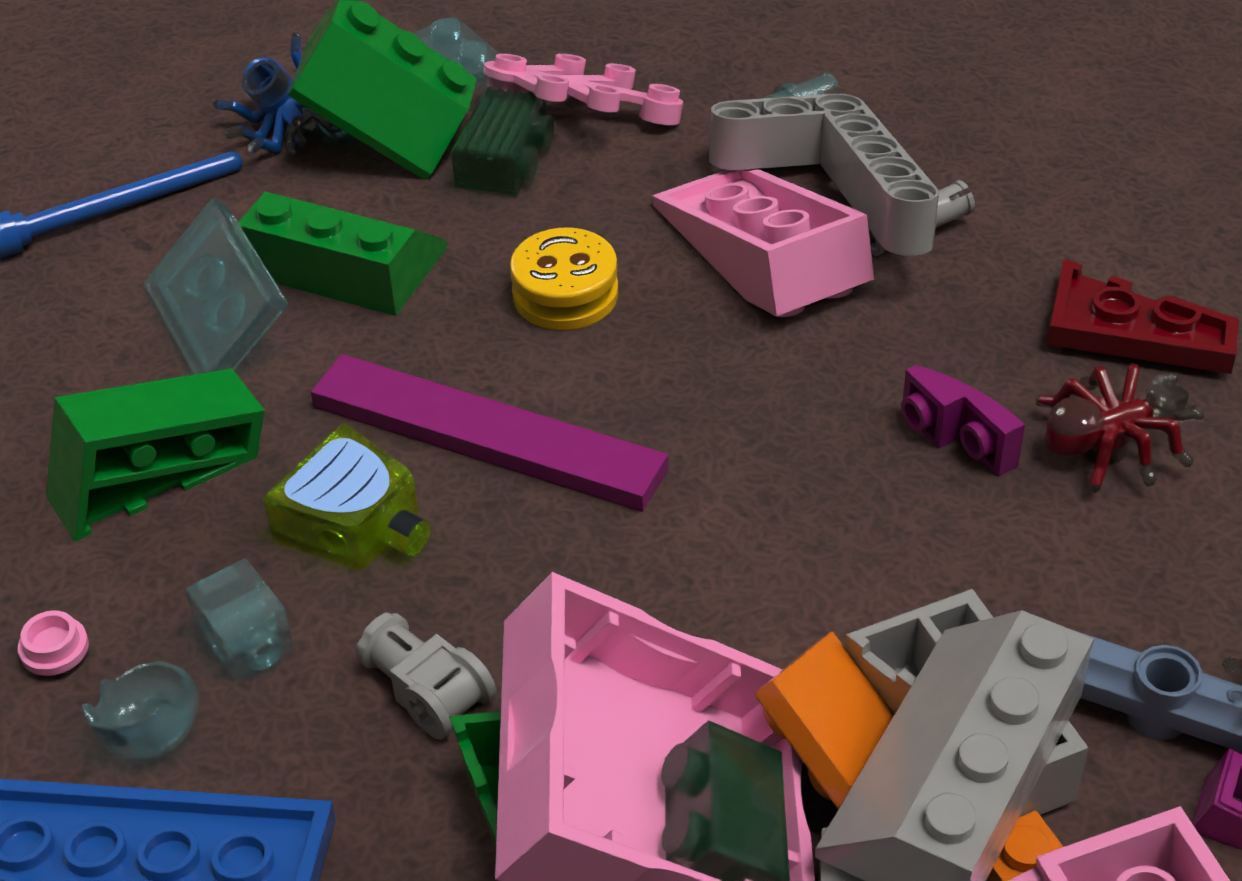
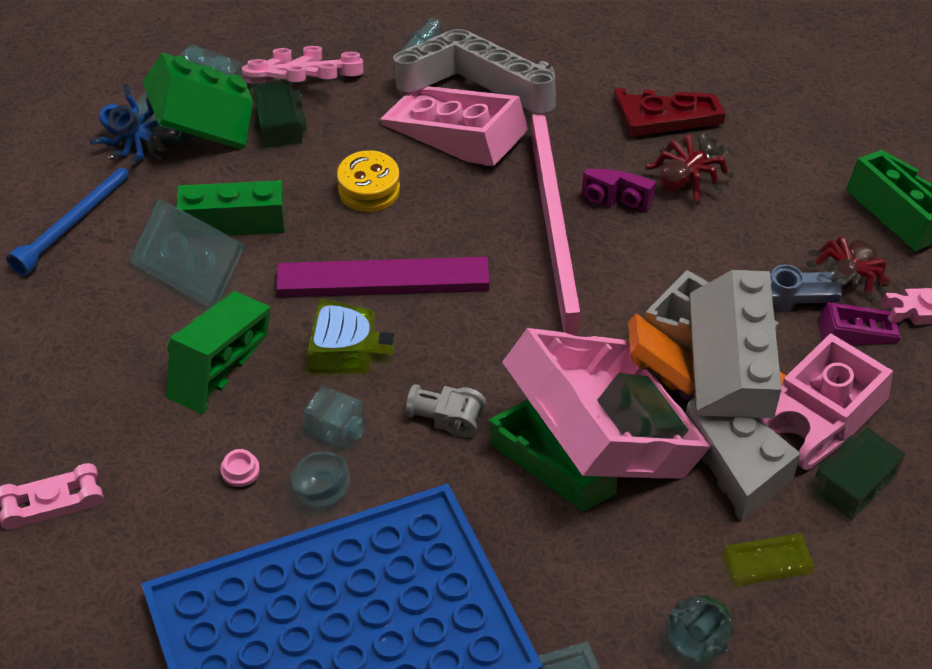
camera: 30 degrees left, 5 degrees up
none -> bright pink tile [531,113,580,335]

